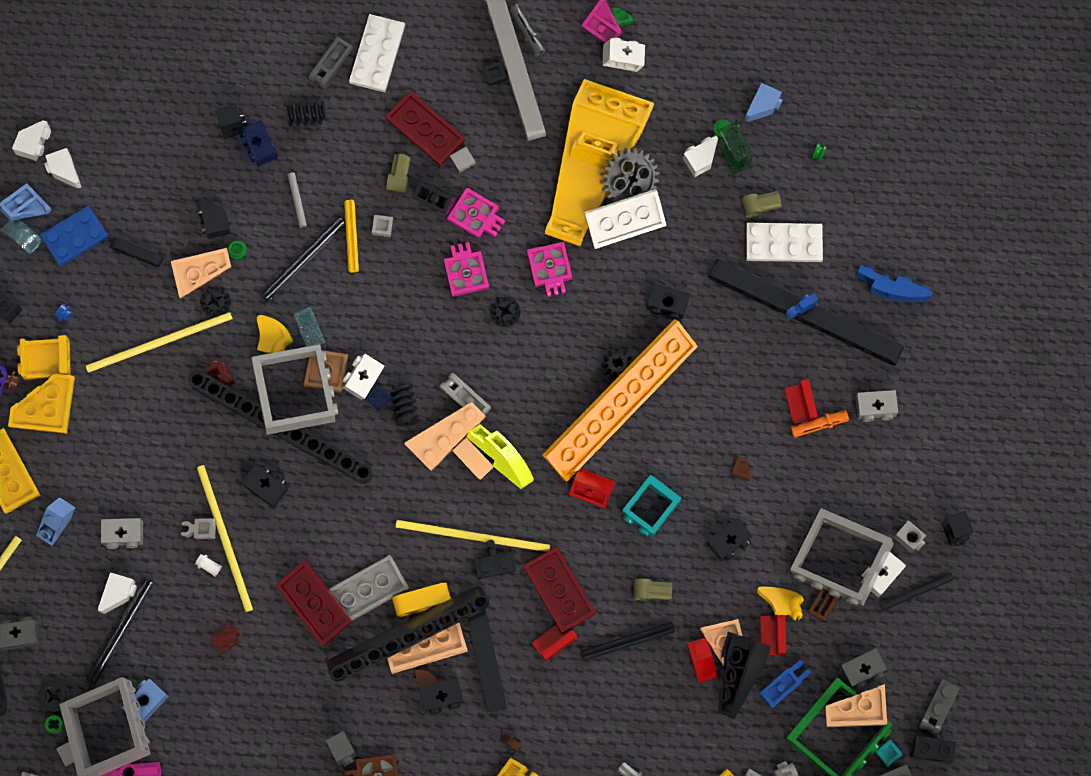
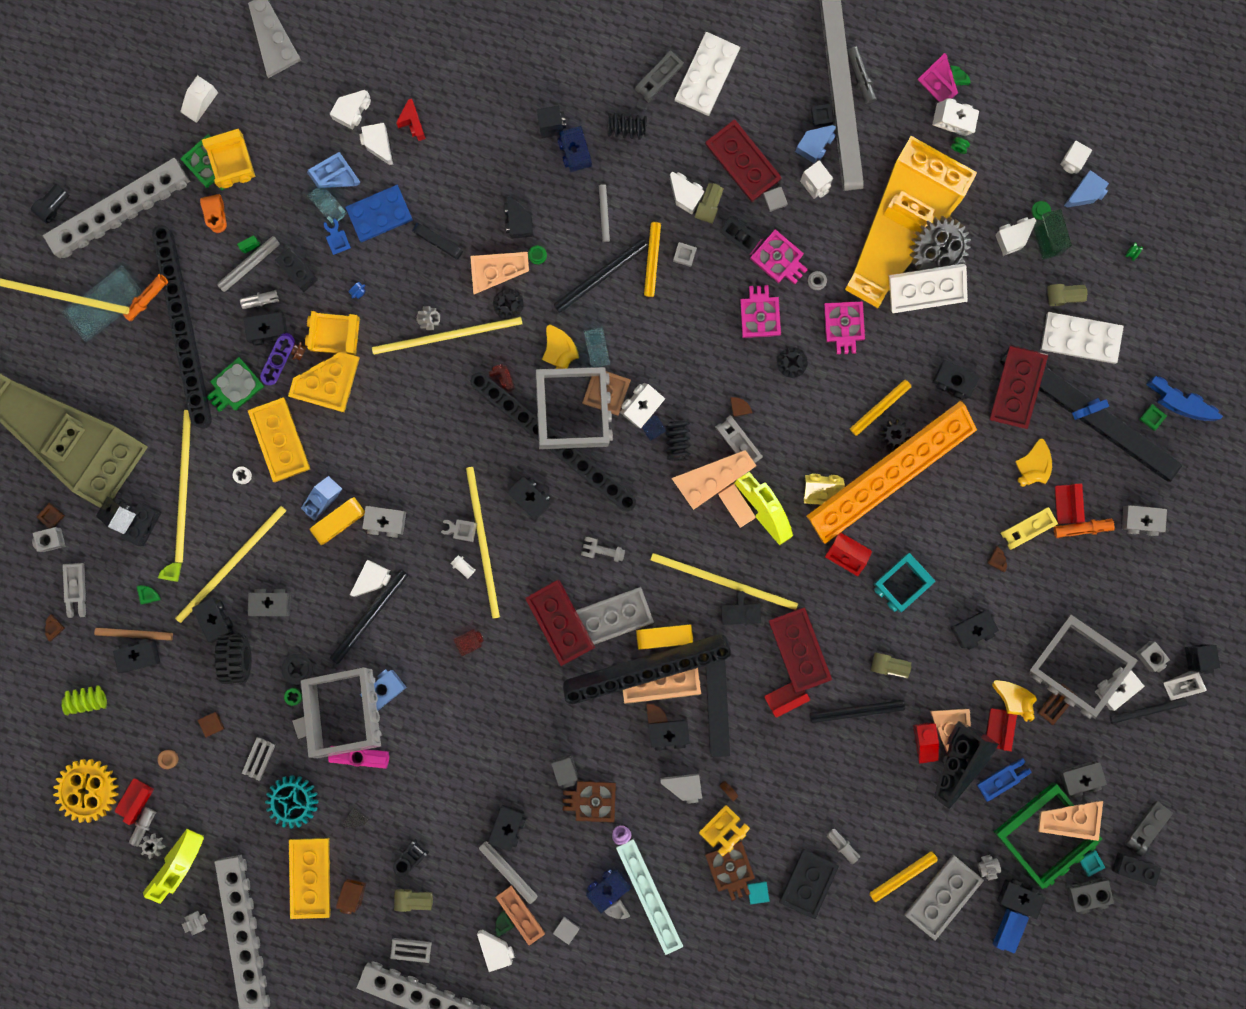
camera: 15 degrees right, 10 degrees up
none -> yellow beam [310,497,365,545]
none -> blue plate [323,218,351,255]
none -> red slope [396,99,426,141]
none -> light grey gear [417,306,440,330]
none -> light grey hinge [581,537,625,562]
none -> light grey slope [660,773,702,803]
none -> white slope [670,172,705,214]
none -> reddish brown tile [730,397,752,417]
none -> medium blue slope [795,125,836,163]
none -> white brick [800,161,833,199]
none -> light yellow bracket [804,474,845,505]
none -> light grey plate [808,271,827,290]
none -> yellow axle [850,380,911,436]
none -> green bush [951,137,970,154]
none -> dark red plate [990,345,1048,429]
none -> light yellow plate [1001,507,1058,550]
none -> yellow arm [1015,439,1052,487]
none -> white brick [1060,141,1092,174]
none -> green tile [1139,404,1167,431]
none -> white slope [1163,671,1206,701]

